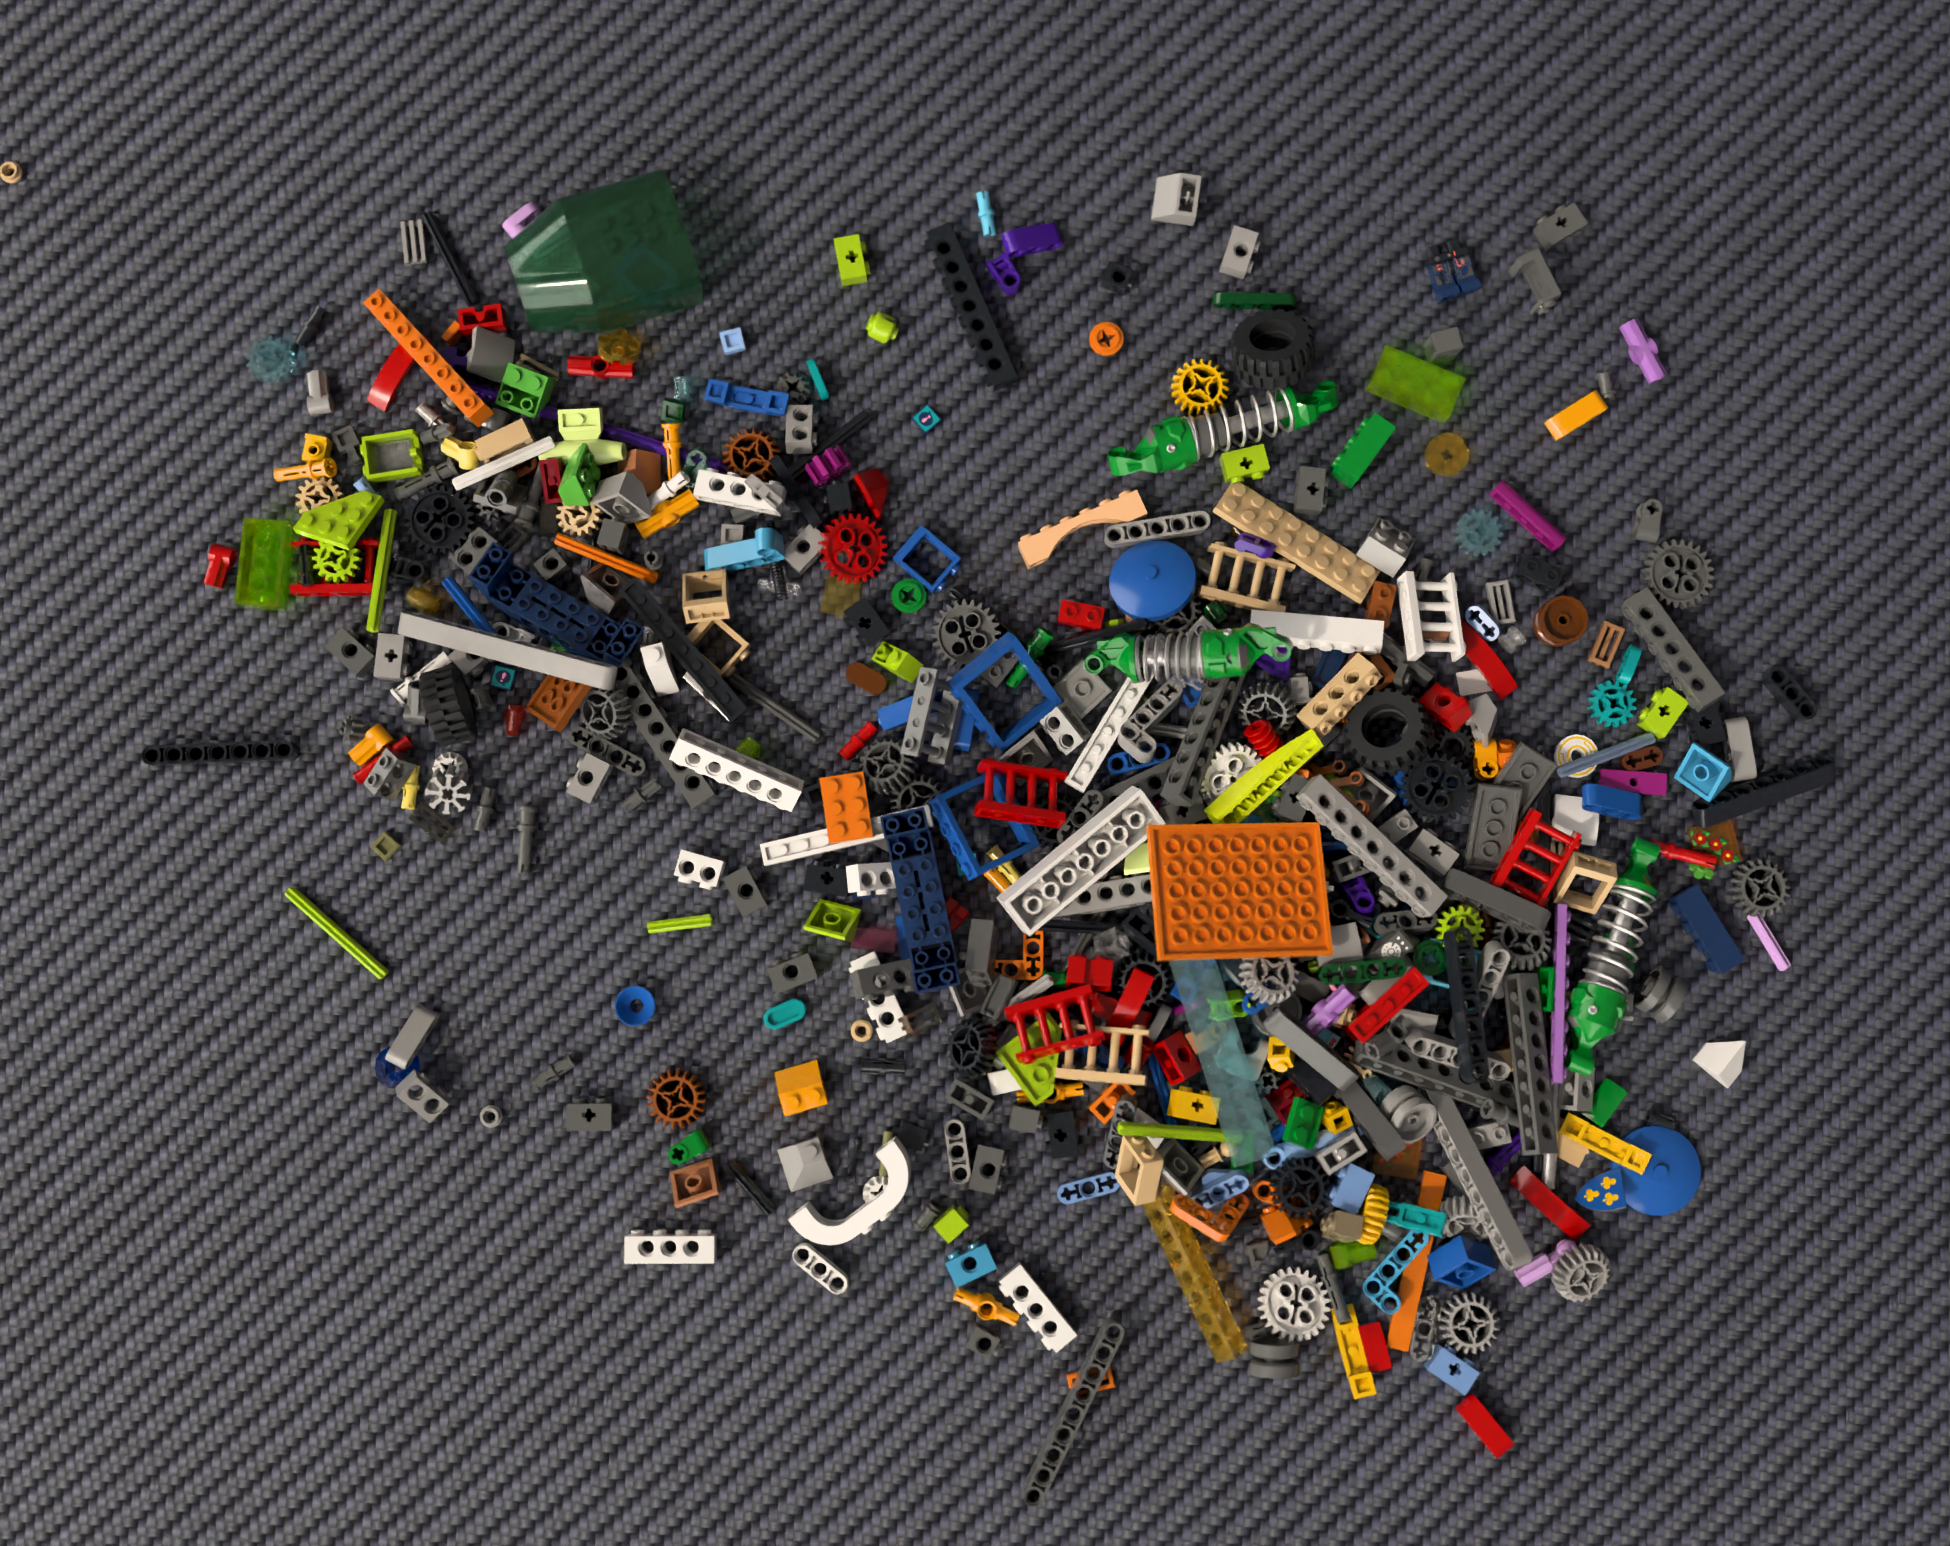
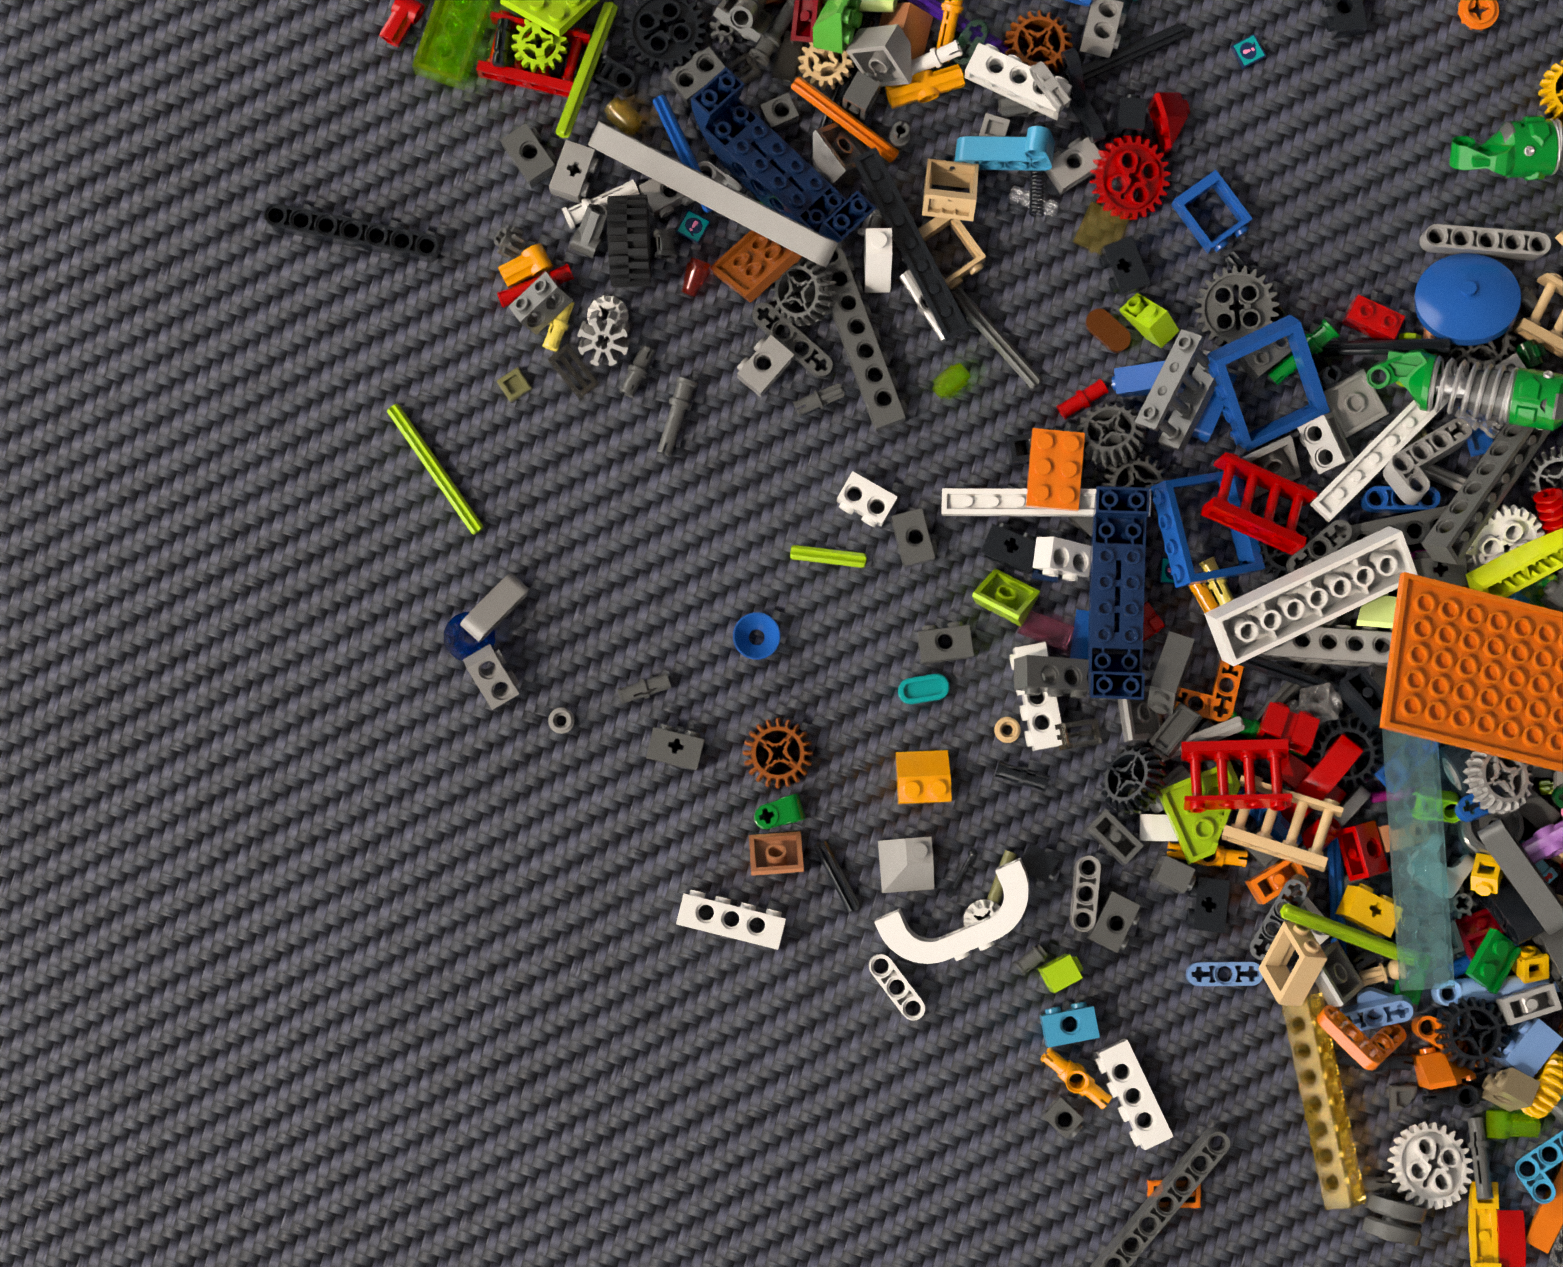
camera: 15 degrees right, 0 degrees up
white brick [669,728,804,812] -> none
magenta gear [805,445,852,488] -> none
green gear [891,579,926,614] -> none
light nougat arch [1018,490,1148,570] -> none

